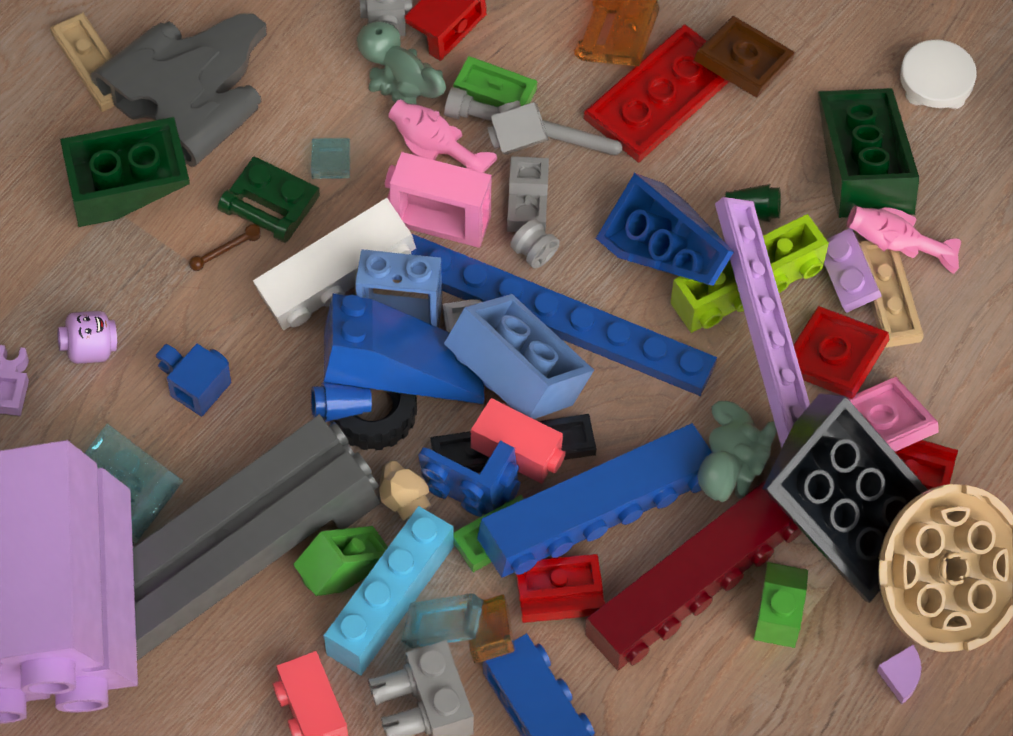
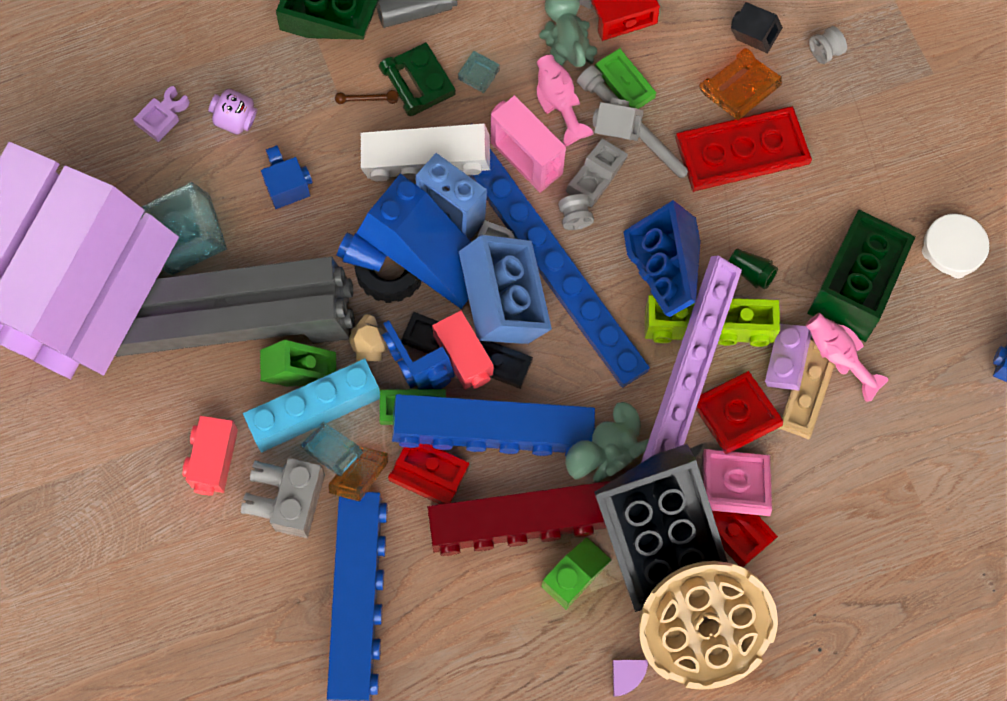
camera: 30 degrees right, 10 degrees up
reddish brown tile [694,16,795,98] -> none

